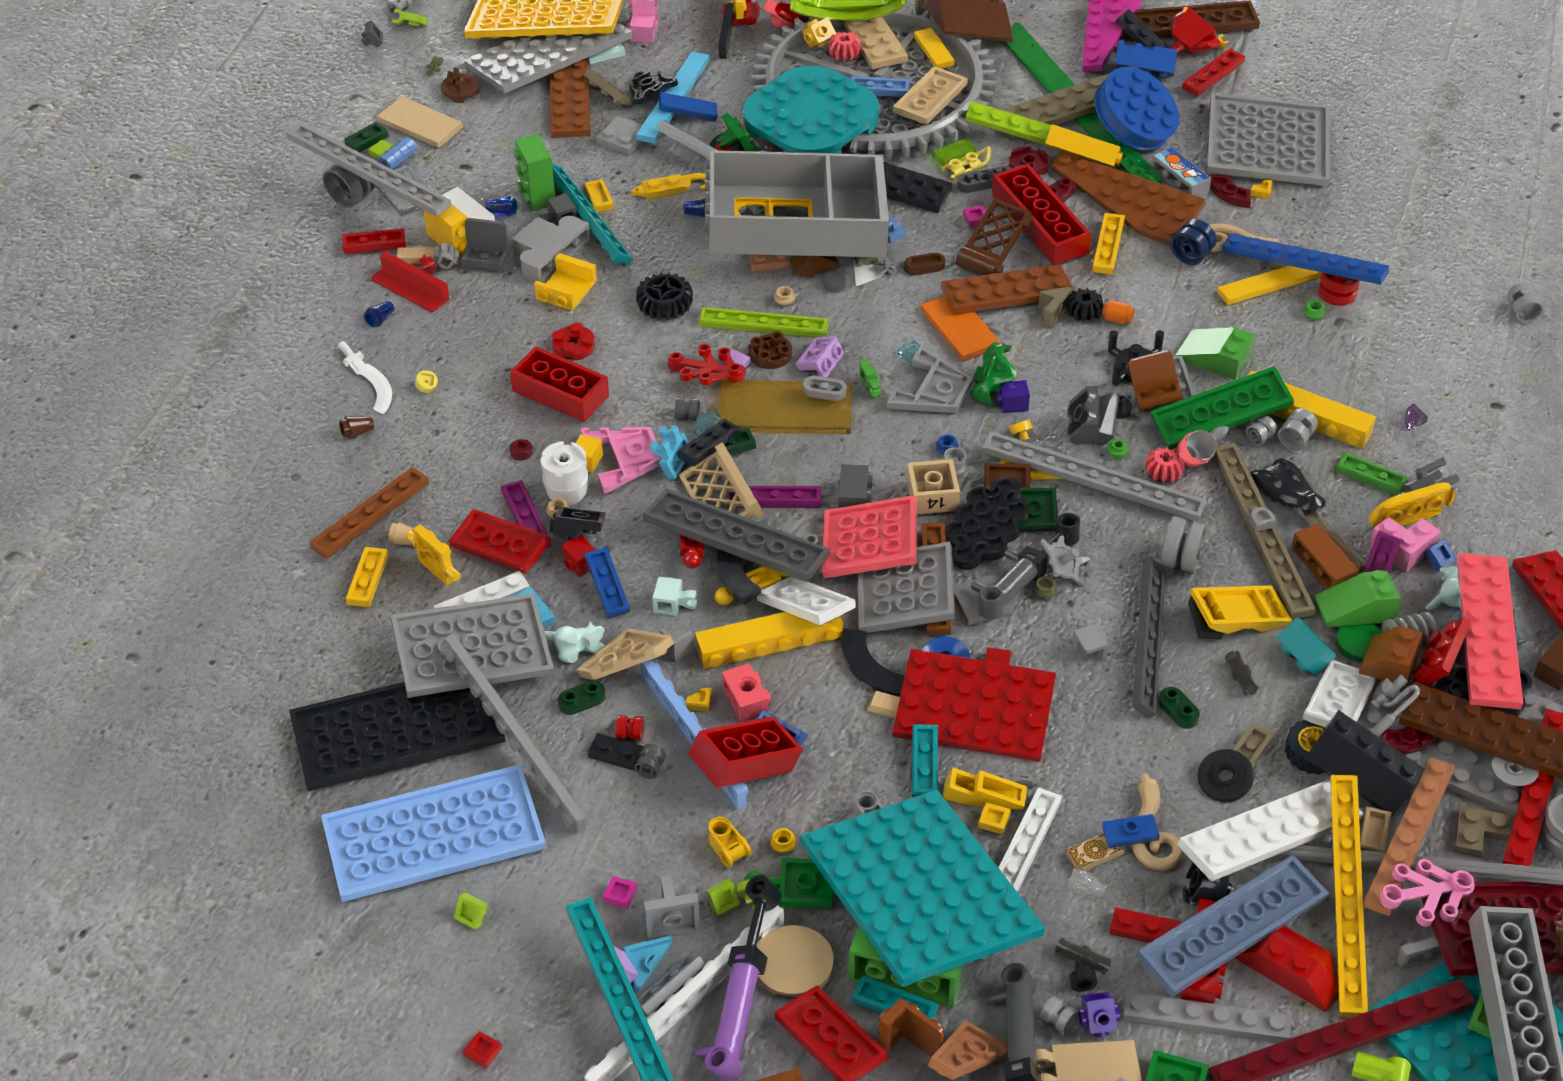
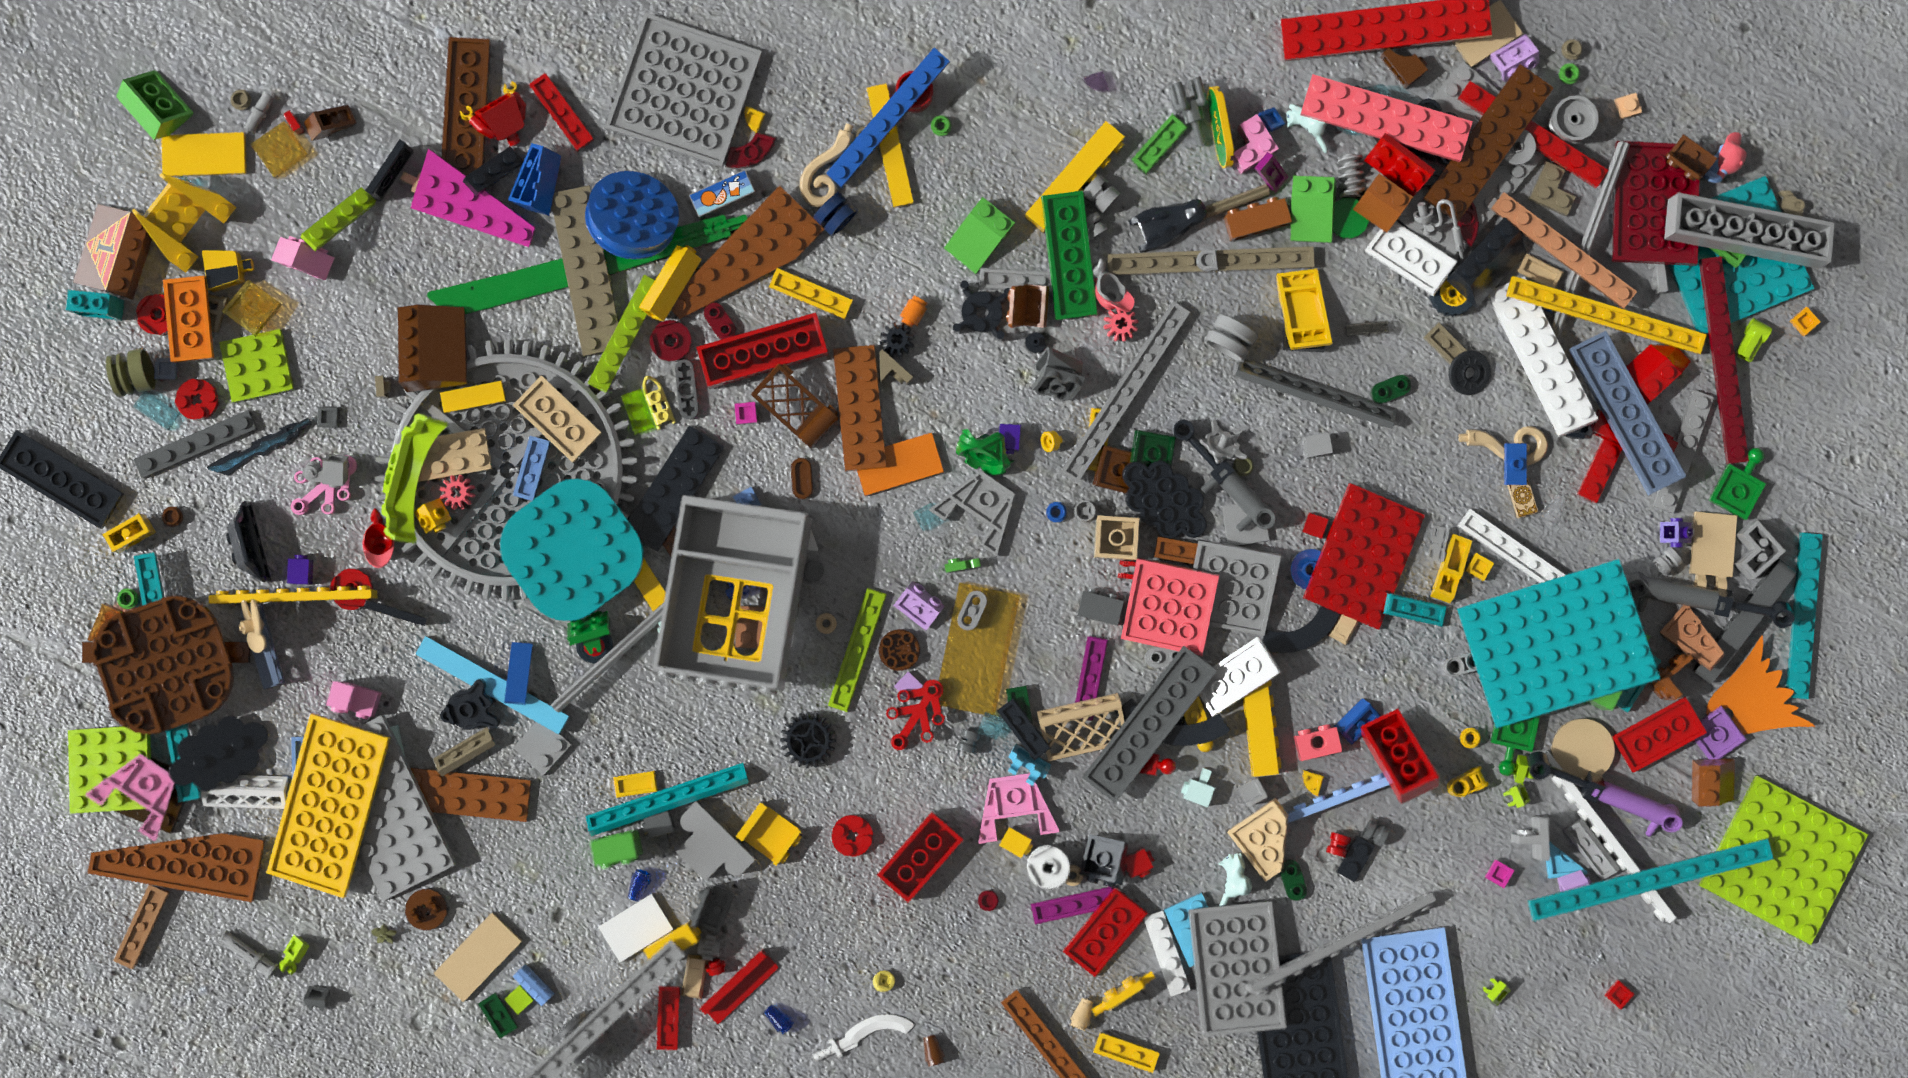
camera: 85 degrees left, 40 degrees up
blue tile [584,547,630,619] -> none
yellow plate [631,173,706,200] -> none
clear blue cone [683,198,705,217] -> none
clear smoke pin [1055,938,1111,975] -> none
black tile [1069,963,1098,992] -> none
bright green plate [1107,439,1130,460] -> none
teal brick [1276,617,1337,676] -> none
bright pink plant [1379,859,1475,927] -> none

